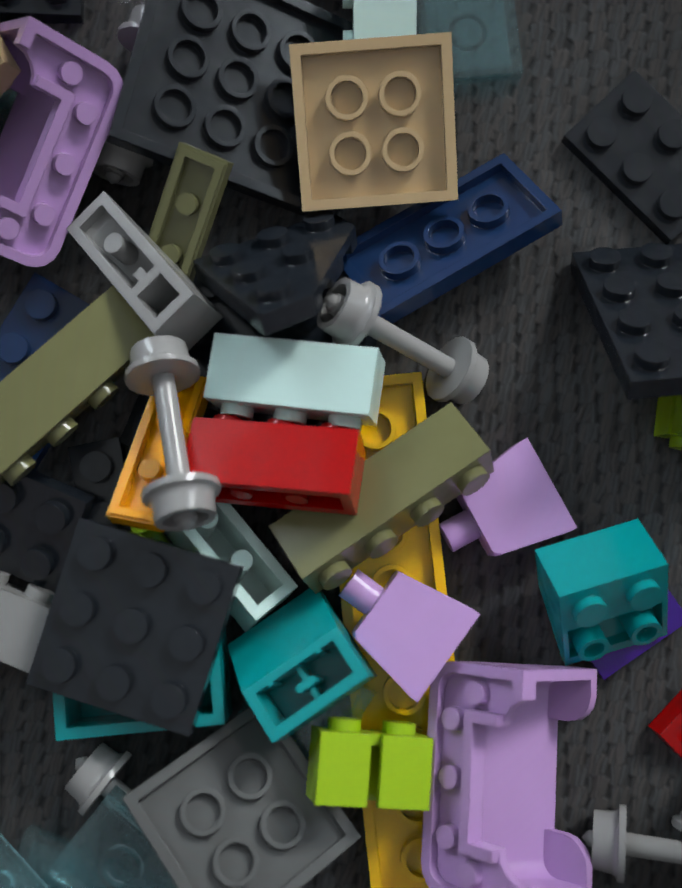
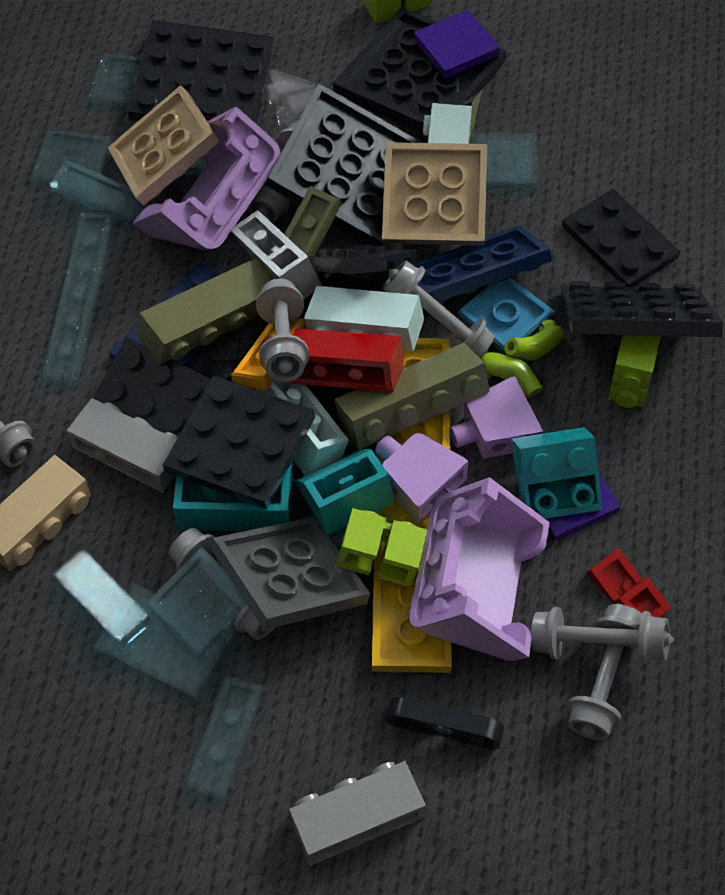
camera: 10 degrees right, 25 degrees down
none -> dark azure tile [457,277,555,355]
none -> lime arm [480,352,543,399]
none -> lime arm [504,320,564,361]

